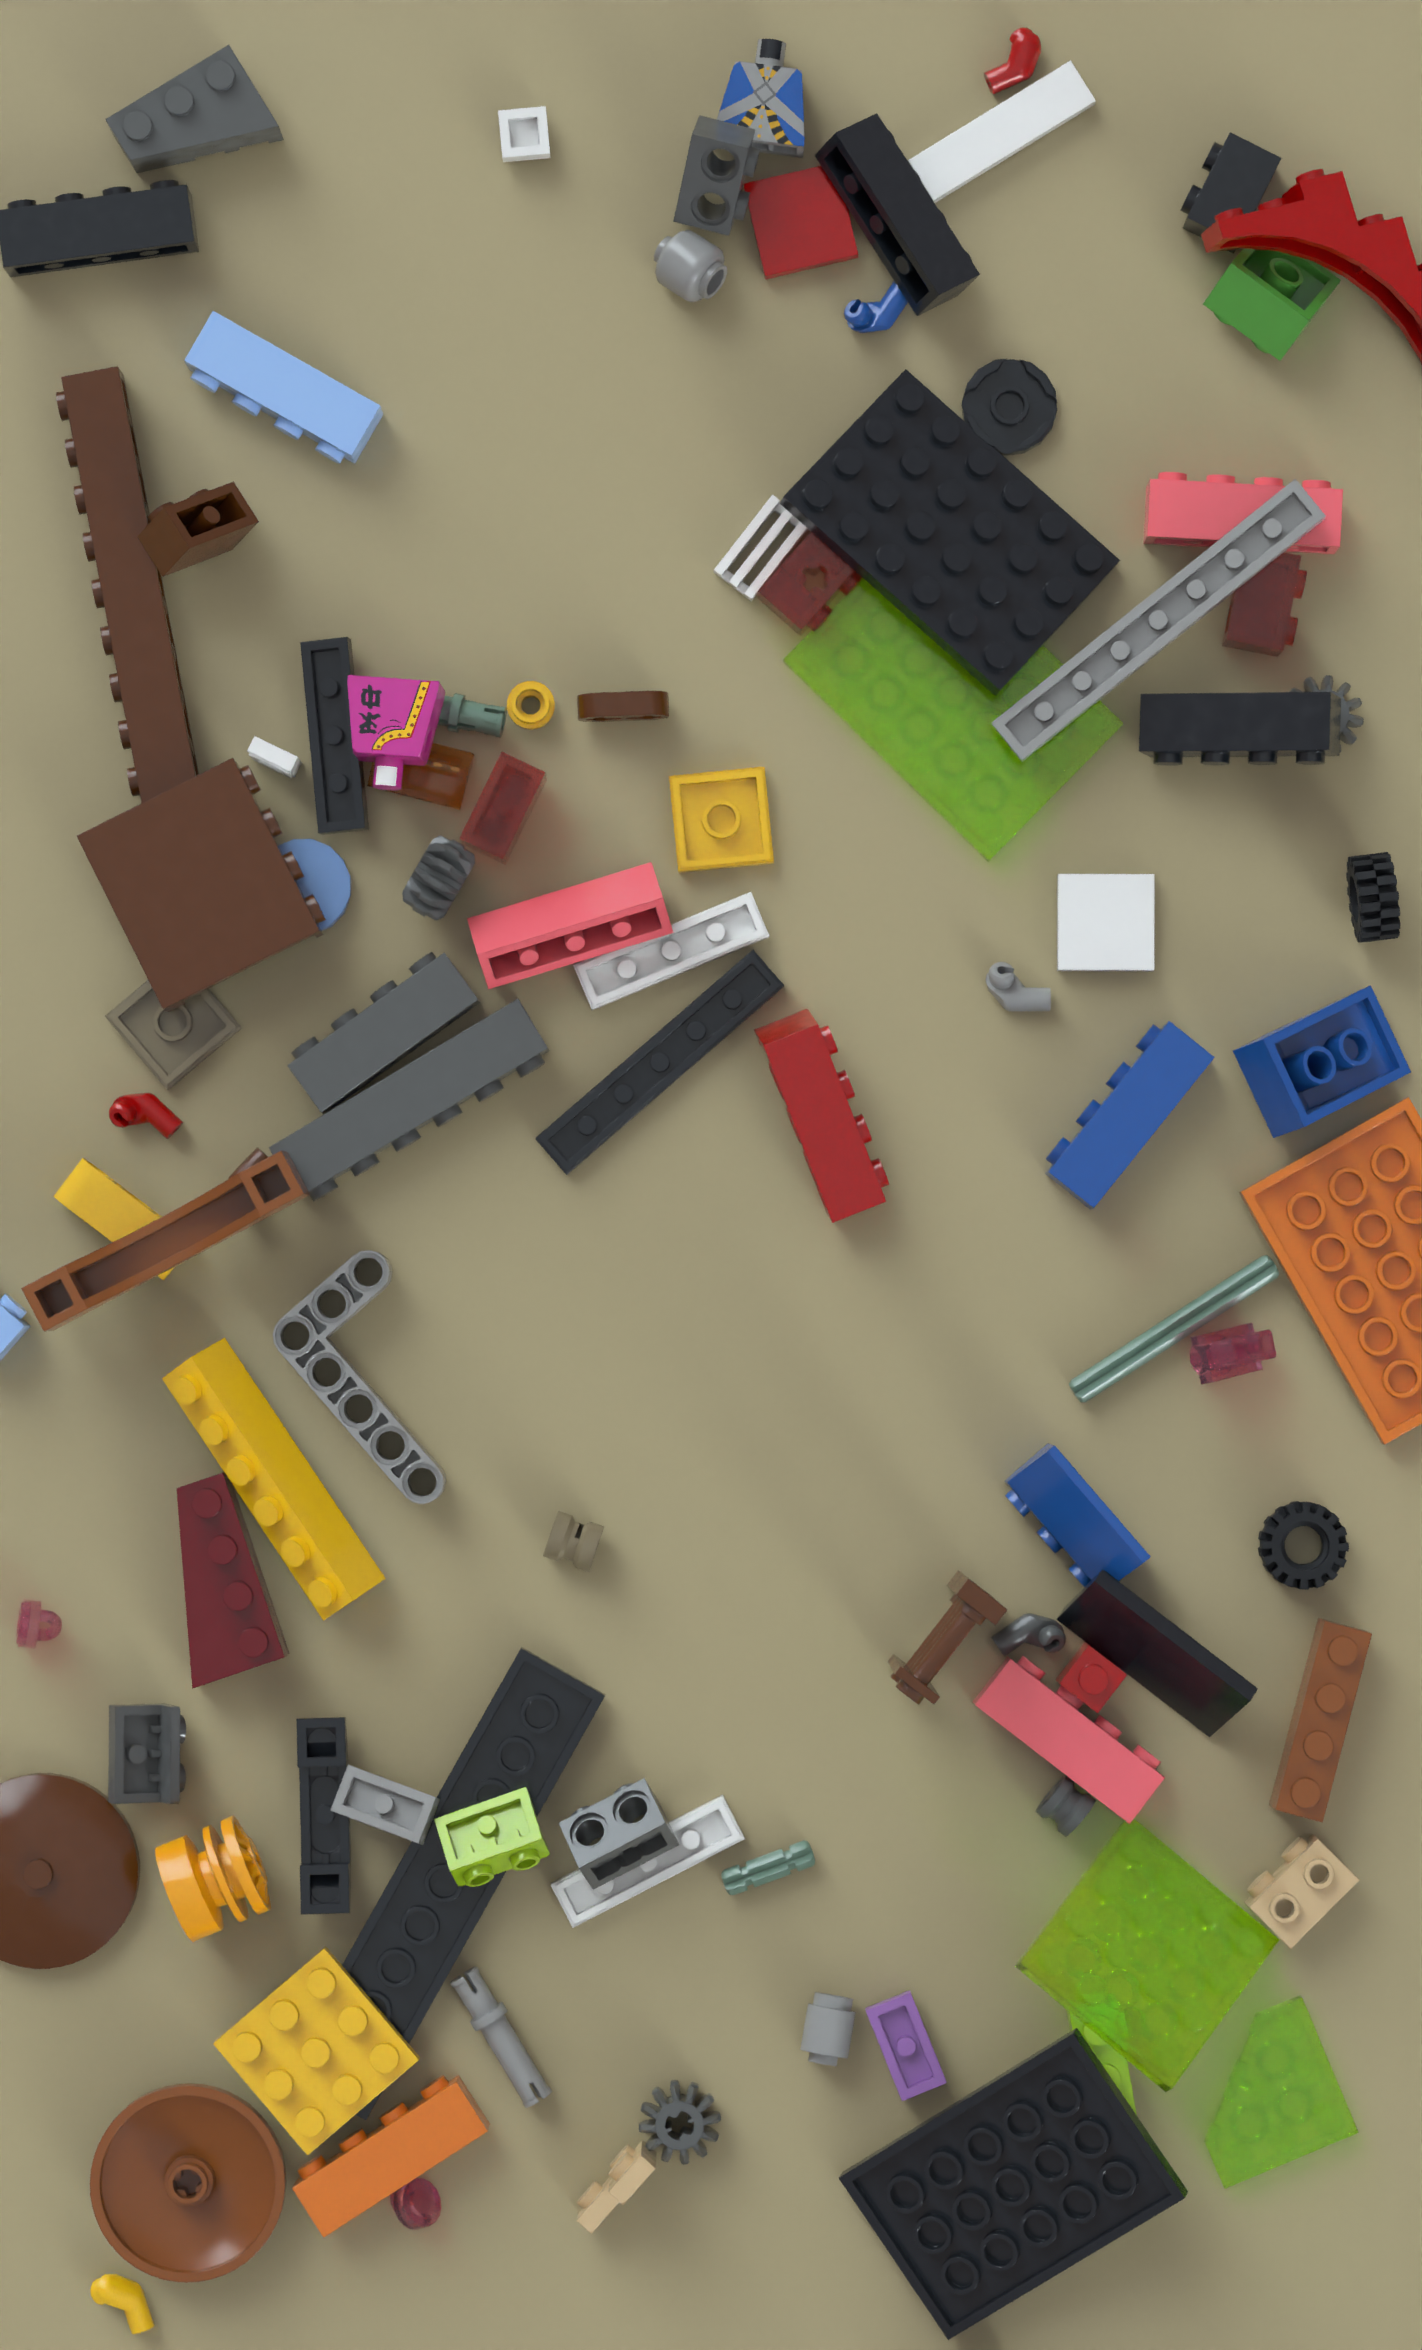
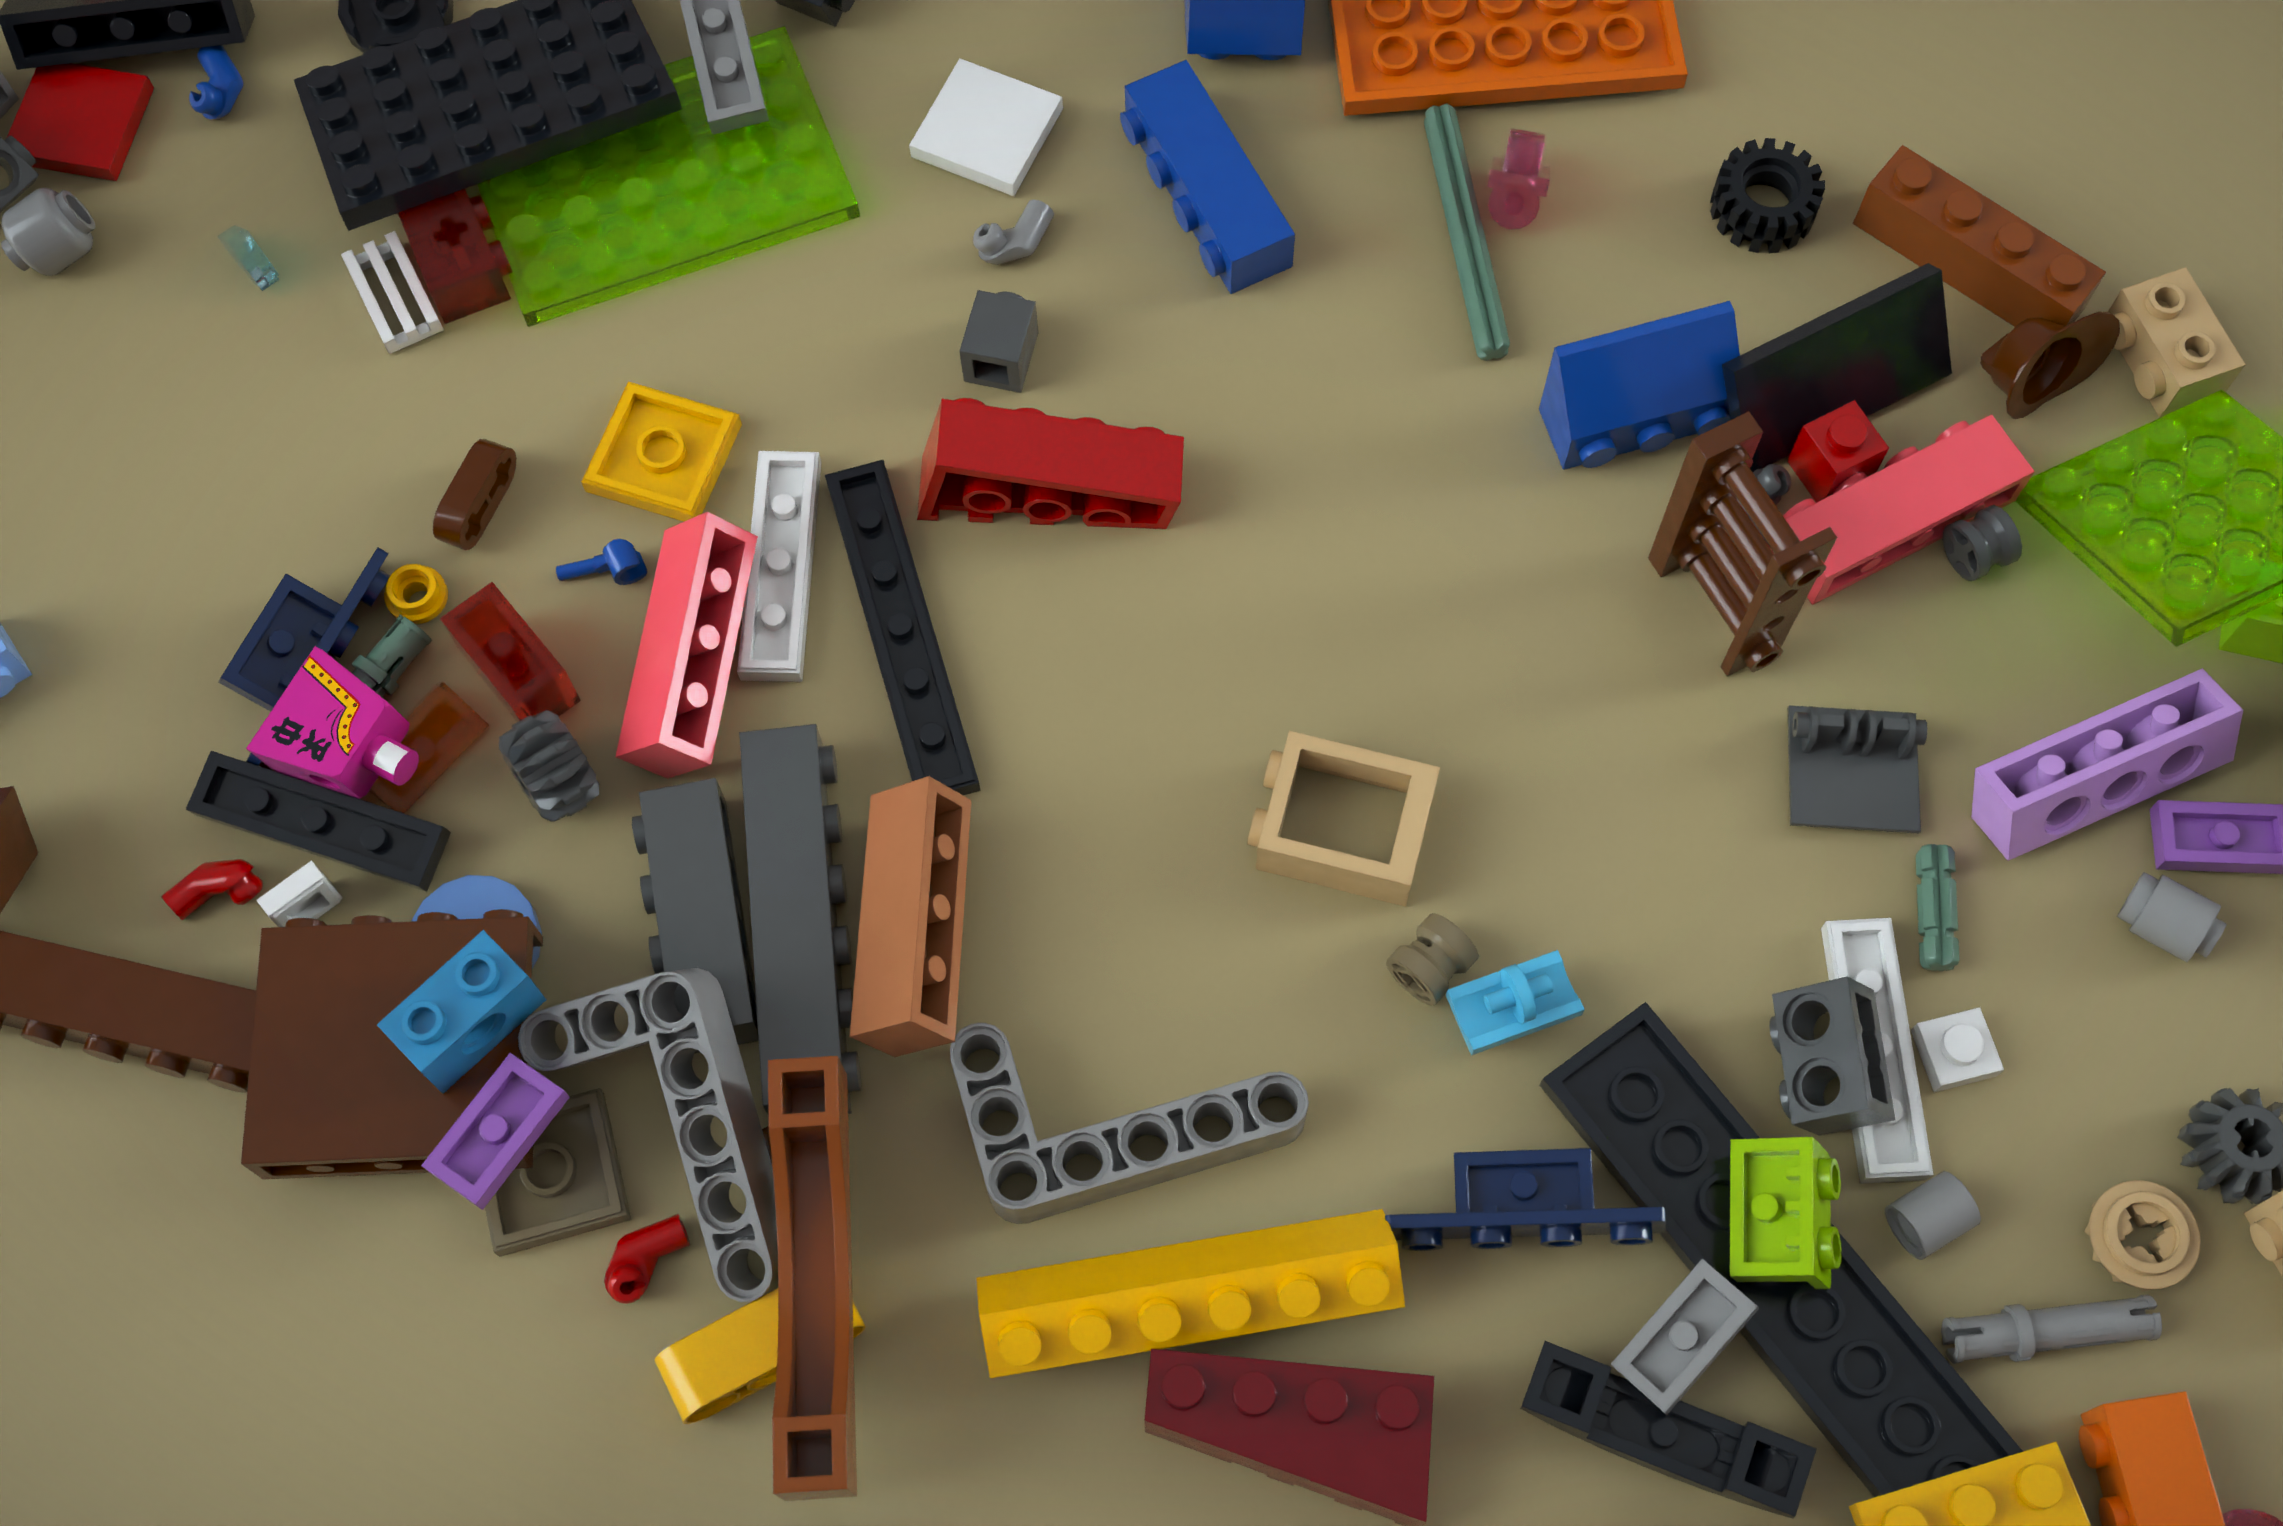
camera: 65 degrees left, 20 degrees down
none -> red arm [161,859,263,921]
none -> clear light blue tile [217,225,279,291]
none -> dark blue bracket [218,547,390,766]
none -> dark azure brick [377,930,547,1094]
none -> medium lavender plate [421,1053,570,1210]
none -> light grey beam [518,968,778,1302]
none -> blue hand [556,539,647,585]
none -> nougat brick [850,776,971,1057]
none -> dark grey brick [959,290,1039,393]
none -> tan window [1247,731,1440,907]
none -> dark blue bracket [1385,1148,1666,1251]
none -> medium azure hips [1446,950,1585,1056]
none -> dark grey hinge [1788,705,1927,834]
none -> light grey beam [1885,1171,1981,1260]
none -> white plate [1911,1007,2004,1093]
none -> lavender brick [1971,668,2243,861]
none -> reddish brown piece [1980,312,2120,419]
none -> tan gear [2084,1180,2201,1292]

